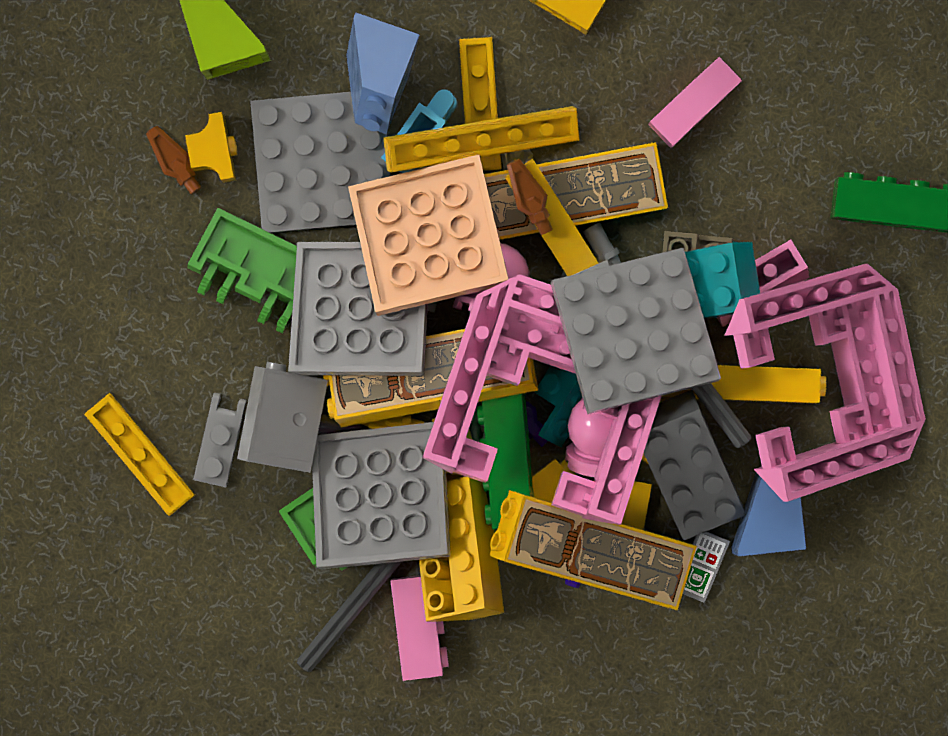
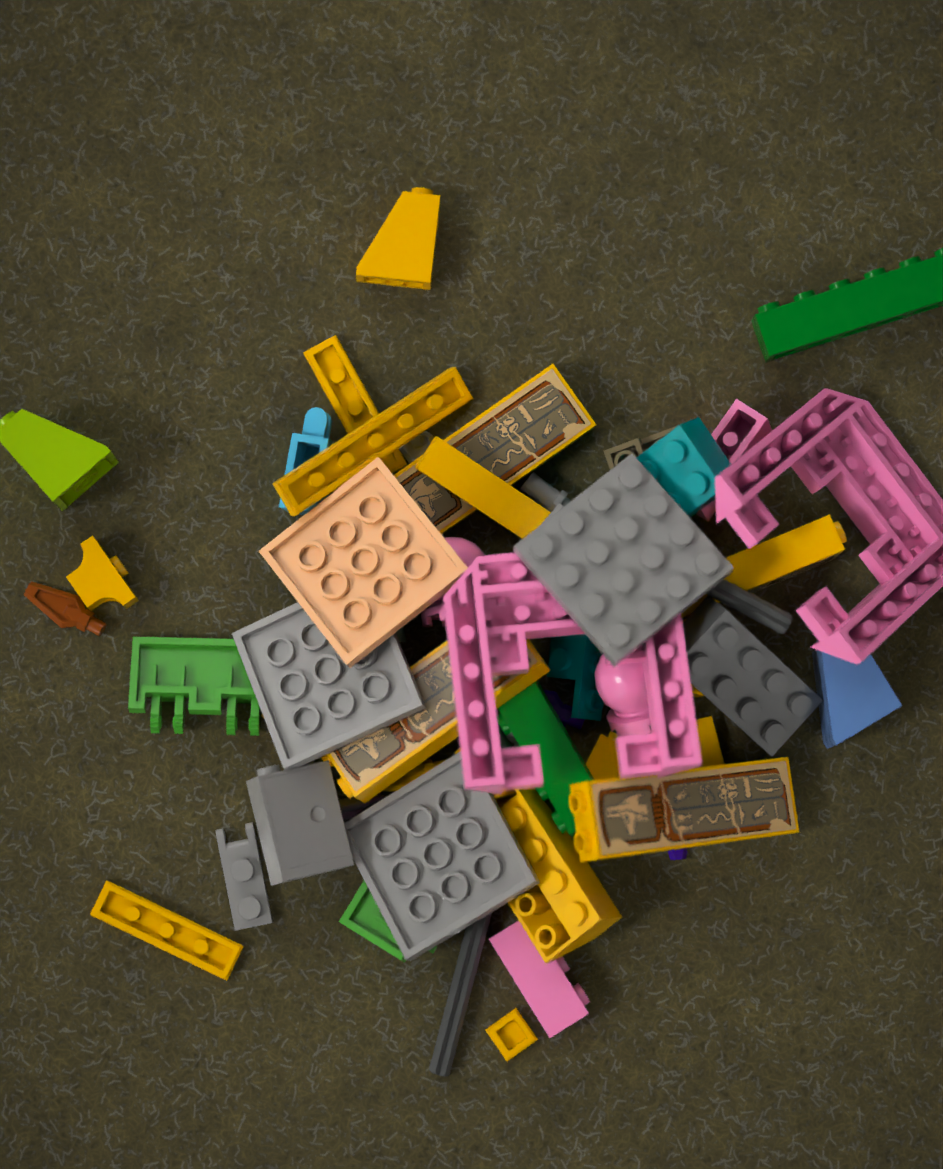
camera: 30 degrees left, 5 degrees down
light grey plate [250,92,391,233] -> none
medium blue slope [346,13,419,134] -> none
dark orange piece [507,159,553,235] -> none
bright pink slope [648,57,742,148] -> none
tile [683,531,730,603] -> none
none -> yellow tile [485,1008,538,1061]

